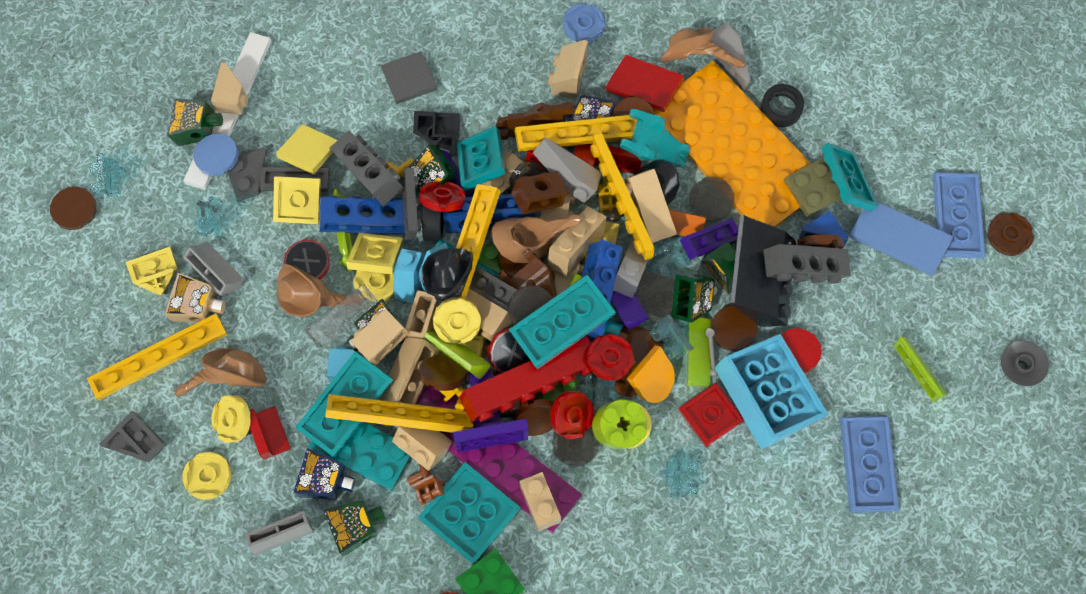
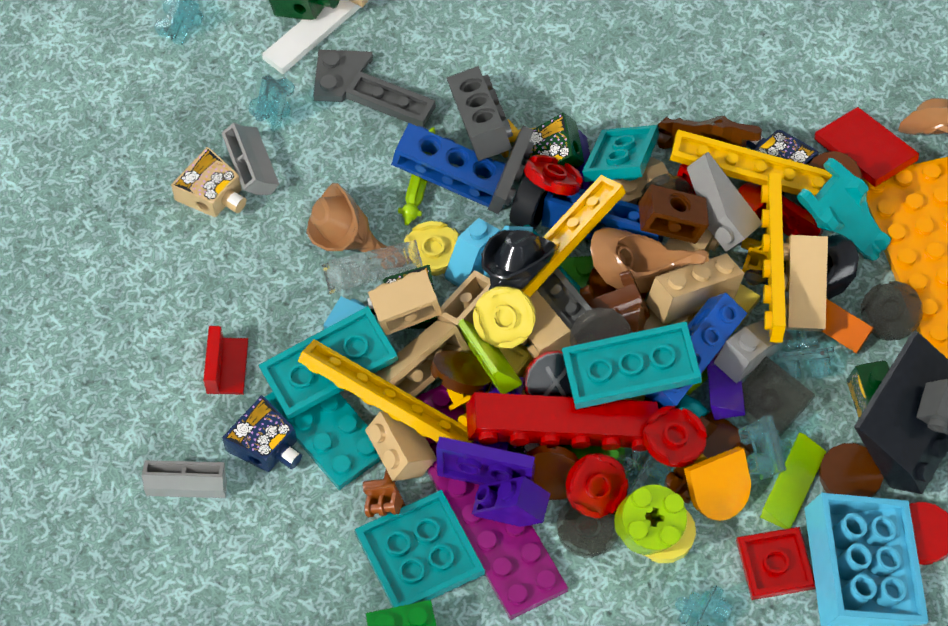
camera: 25 degrees right, 10 degrees down
reddish brown tile [50,186,97,230] -> none
yellow plate [87,313,228,400] -> none
dark grey wing [100,411,166,462] -> none
light yellow slope [126,247,178,296] -> none
medium nougat hat [175,348,267,397] -> none
light yellow tile [182,452,232,500] -> none
medium blue tile [193,134,239,176] -> none
light yellow tile [212,395,251,443] -> none
light yellow plate [273,176,321,224] -> none
light yellow tile [276,124,338,175] -> none
black tile [284,239,330,280] -> none
torso [323,501,386,556] -> none
light yellow plate [347,233,404,274] -> none
dark grey tile [381,51,437,104] -> none
black slope [413,111,461,155] -> none
tan brick [519,472,561,532] -> none
tan slope [548,40,588,99] -> none
medium blue tile [563,3,605,43] -> none
dark green torso [671,274,717,323] -> none
dark purple plate [680,218,738,260] -> none
light grey hinge [705,328,718,377] -> none
none -> dark purple slope [472,476,550,527]

